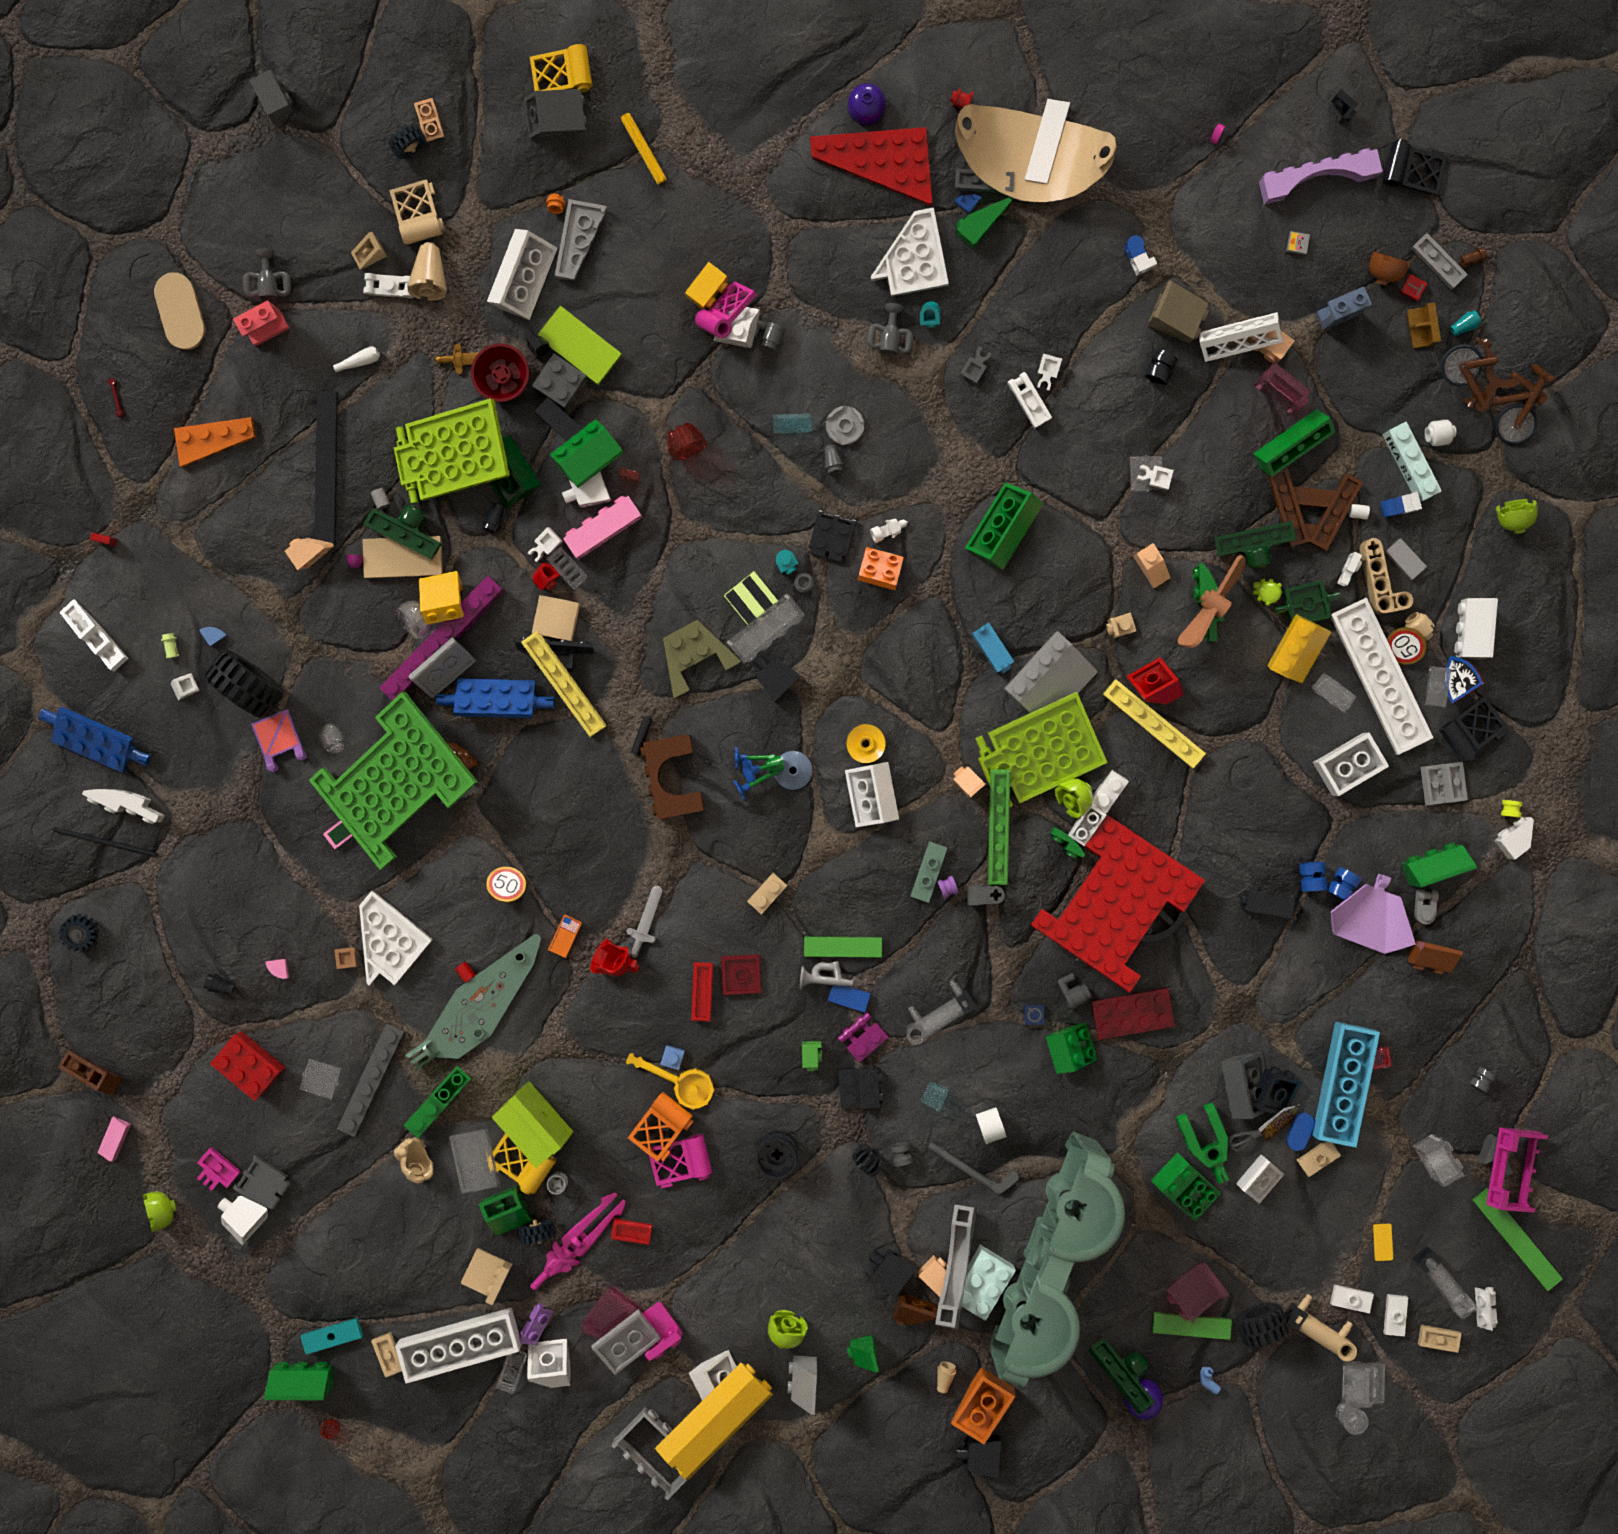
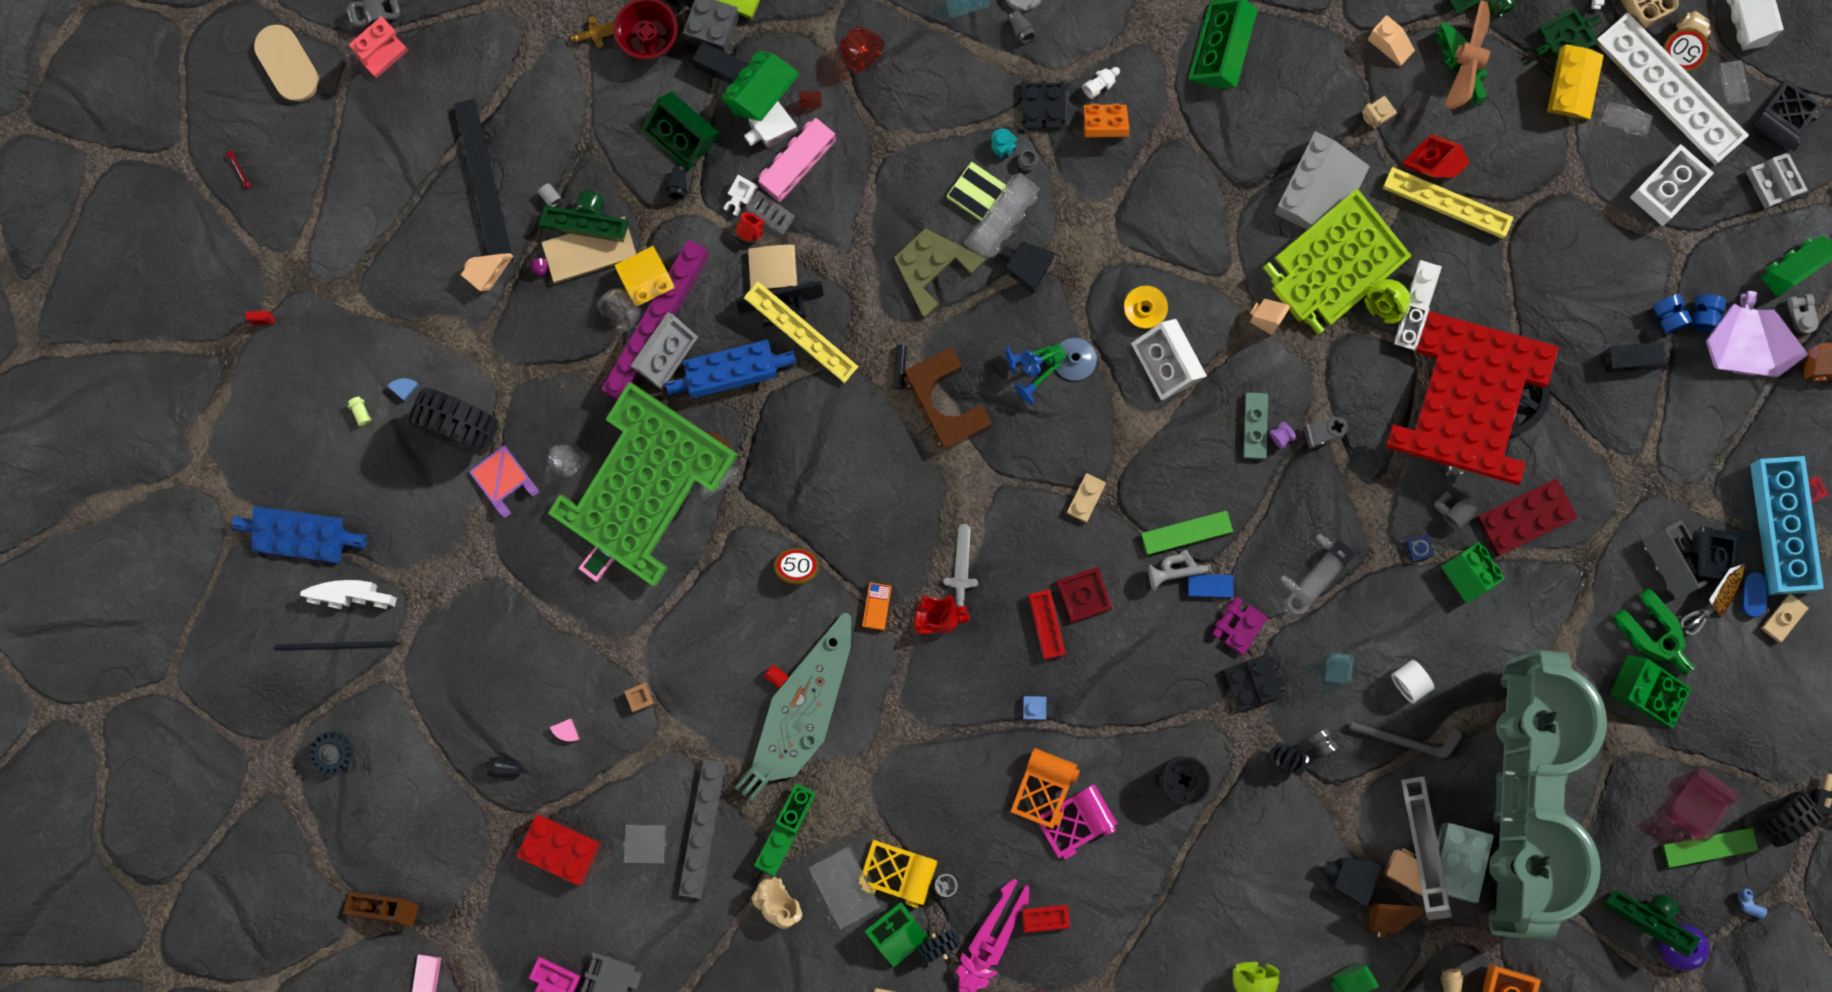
camera: 15 degrees left, 10 degrees down
white slope [60,600,128,671] -> none
white slope [171,673,199,700] -> none
orange wing [174,417,256,468] -> none
white piece [333,347,380,372] -> none
white wing [359,890,433,985] -> none
lime plate [394,398,510,504] -> none
lime container [492,1081,573,1168] -> none
yellow piece [626,1053,714,1110] -> none
bright green brick [802,1041,822,1071] -> none
dark azure brick [971,623,1014,674] -> none
bright green tile [988,769,1010,885] -> none
green slope [1049,827,1085,859] -> none
white slope [1236,1155,1284,1204] -> none
lime piece [1253,578,1282,606] -> none
shield [1445,656,1484,704] -> none

